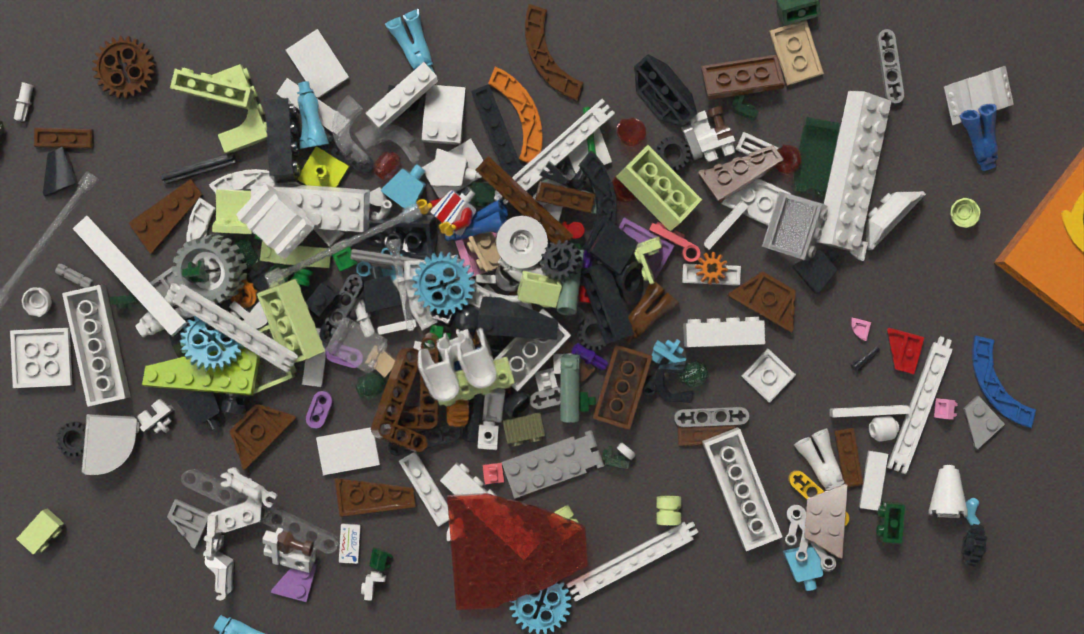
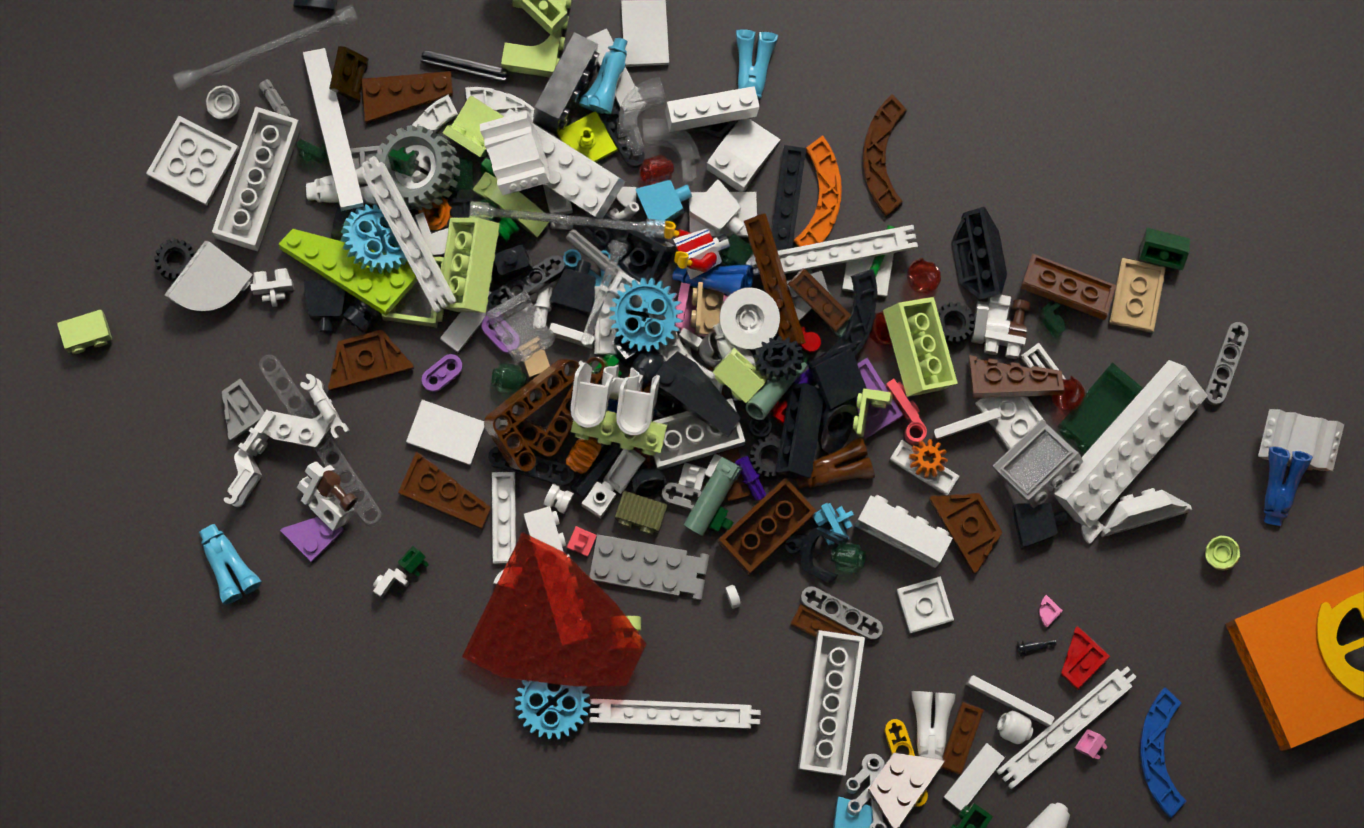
camera: 20 degrees right, 10 degrees down
green tile [332,246,358,272] -> none
white tile [339,524,361,564] -> none
black piece [539,159,588,190] -> none
clear green bracket [602,445,629,469] -> none
yellowish green wheel [656,496,681,525] -> none
light grey wing [963,396,1005,449] -> none
none -> dark brown plate [329,46,369,102]
none -> white wheel [544,484,574,514]

